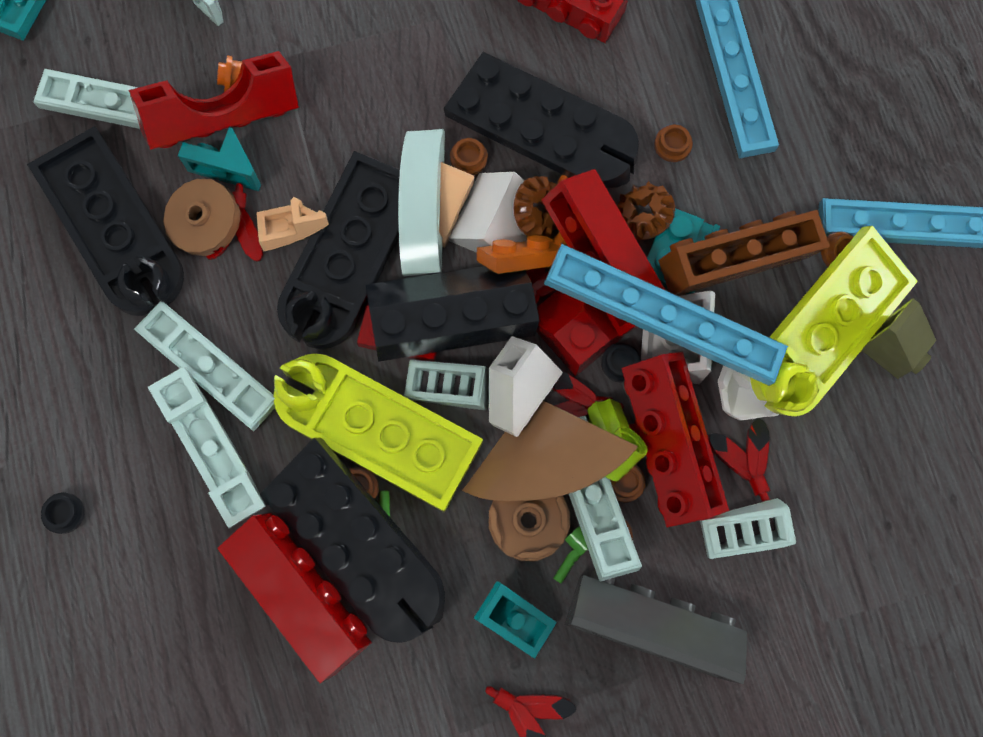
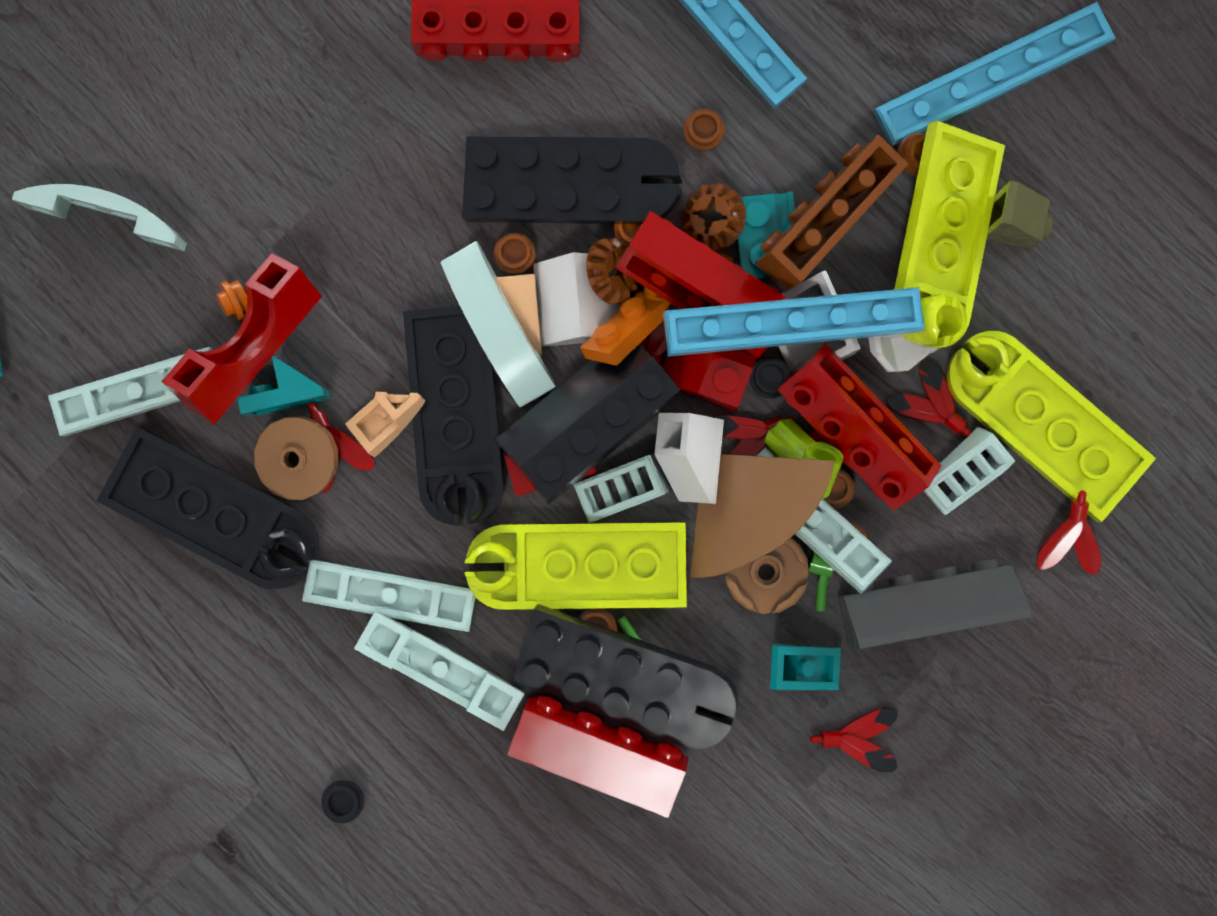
camera: 25 degrees left, 10 degrees up
none -> neon yellow plate [946,331,1156,522]
none -> red piece [1036,490,1102,575]

